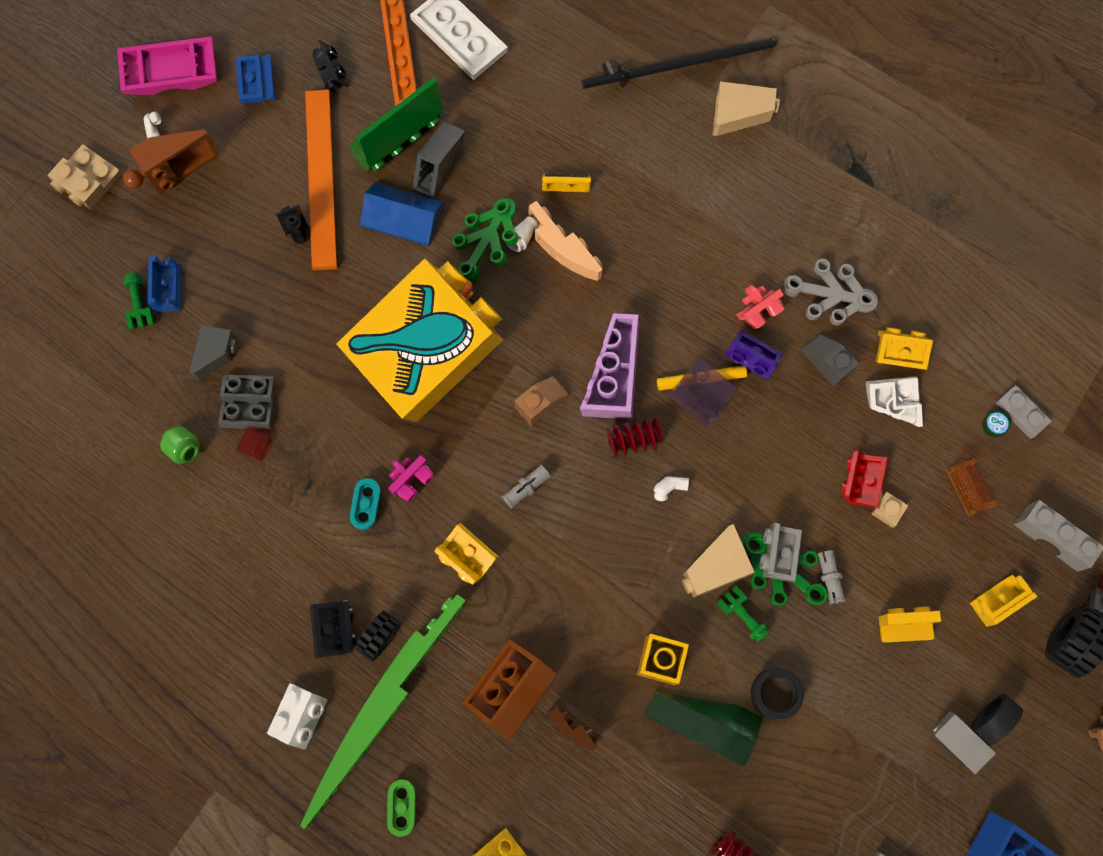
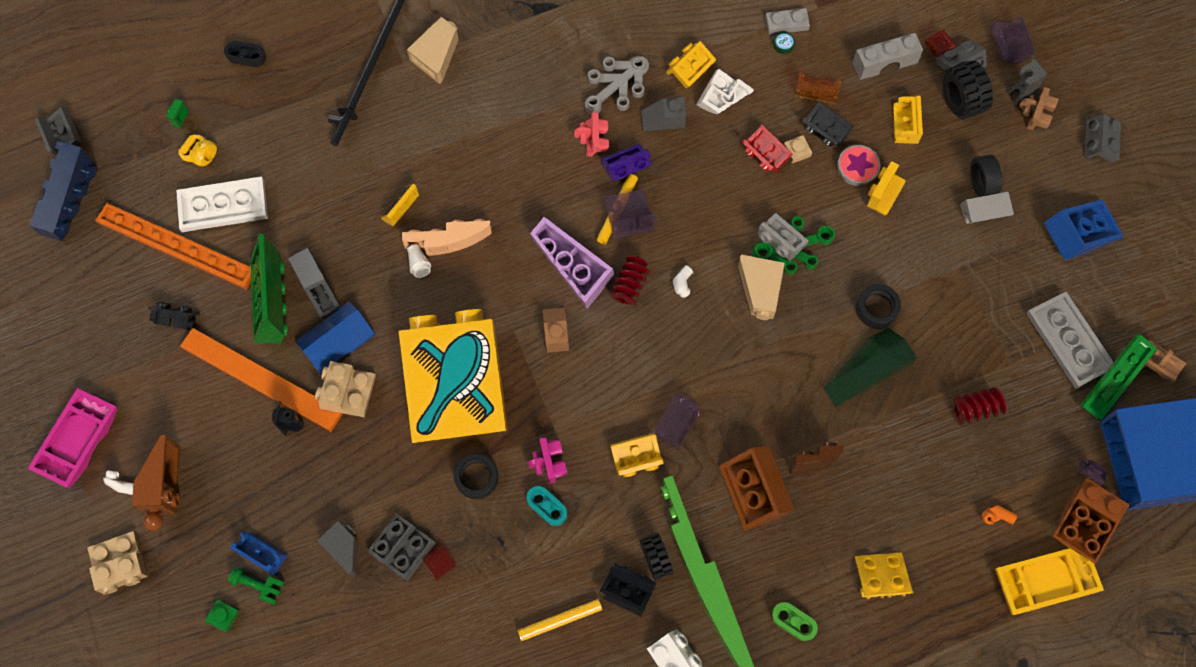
camera: 50 degrees left, 5 degrees down
bright green head [160,426,200,464] -> none
blue plate [236,54,275,104] -> none
green plant [452,198,519,283] -> none
light grey pin [501,465,551,509] -> none
yellow head [637,634,689,685] -> none
green hinge [716,585,770,642] -> none
light grey pin [817,550,846,605] -> none
none -> green plate [205,600,240,633]
none -> tan plate [315,361,376,417]
none -> black tyre [454,453,498,499]
none -> yellow piece [518,599,602,641]
none -> hinge [654,393,701,449]
none -> black bracket [802,102,854,147]
none -> tile [837,145,881,186]

